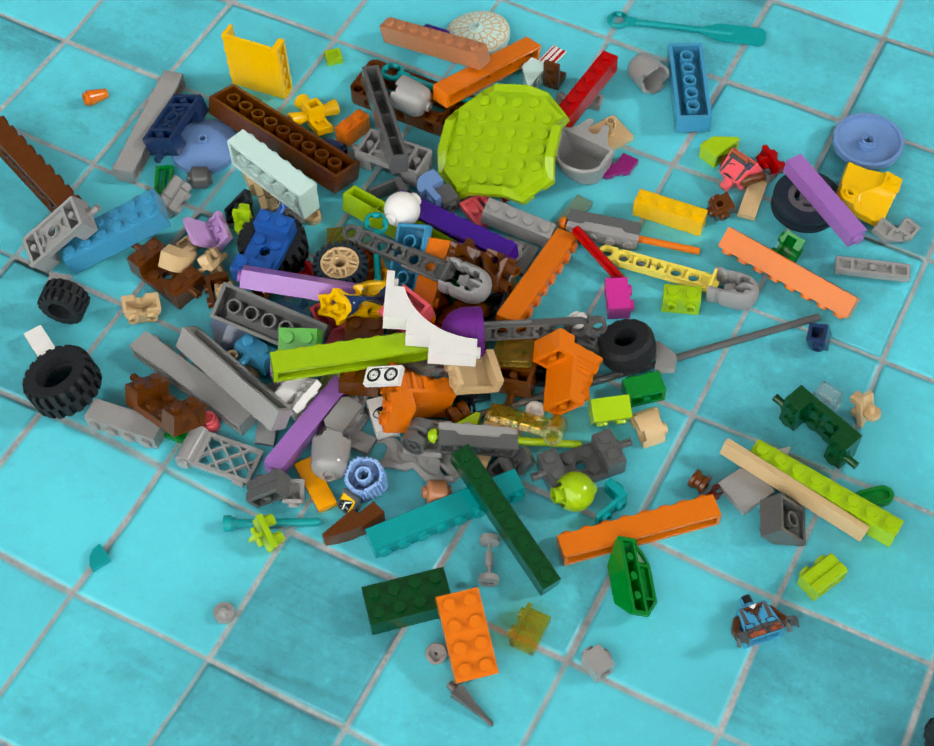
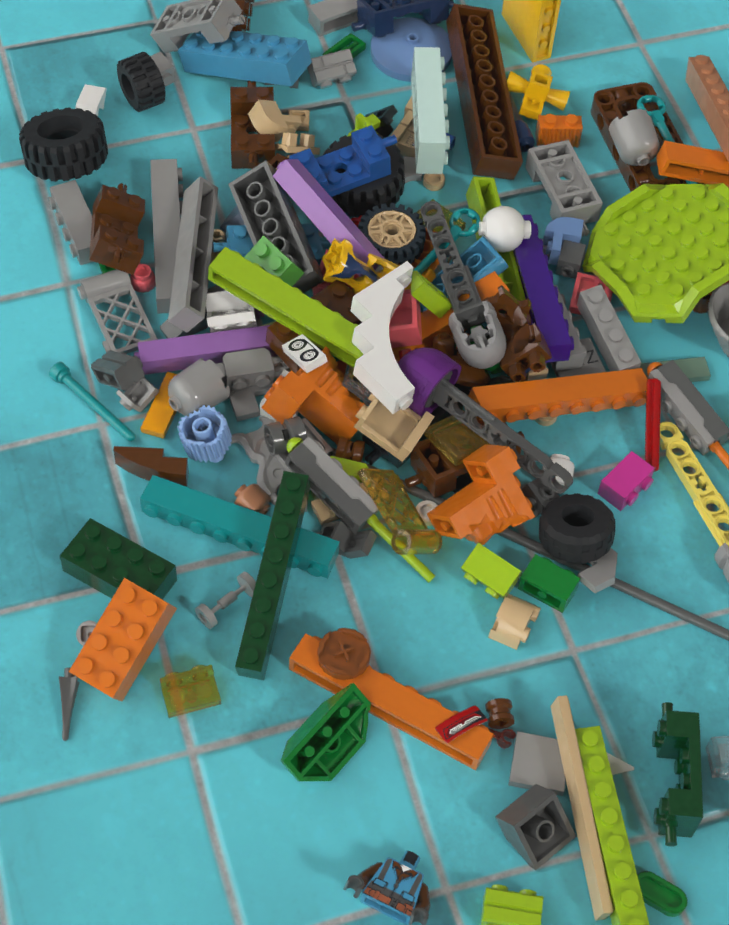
camera: 40 degrees right, 0 degrees up
tan cylinder [120,292,161,325] -> none
lavender bracket [183,210,233,252] -> none
dark grey head [187,166,212,189] -> none
lime hips [248,513,285,554] -> none
lime tile [324,48,343,66] -> none
slope [337,488,361,514] -> none
dark grey brick [362,65,409,174] -> none
dark grey bracket [368,176,411,199] -> none
dark grey brick [530,428,633,493] -> none
lime brick [550,471,597,512] -> none
light grey brick [581,644,615,683] -> none
teal bracket [595,478,628,525] -> none
lime brick [661,284,702,315] -> none
none -> dark orange tile [317,628,371,680]
none -> lime slope [411,270,452,318]
none -> reddish brown piece [432,332,456,356]
none -> sticker [435,706,488,743]

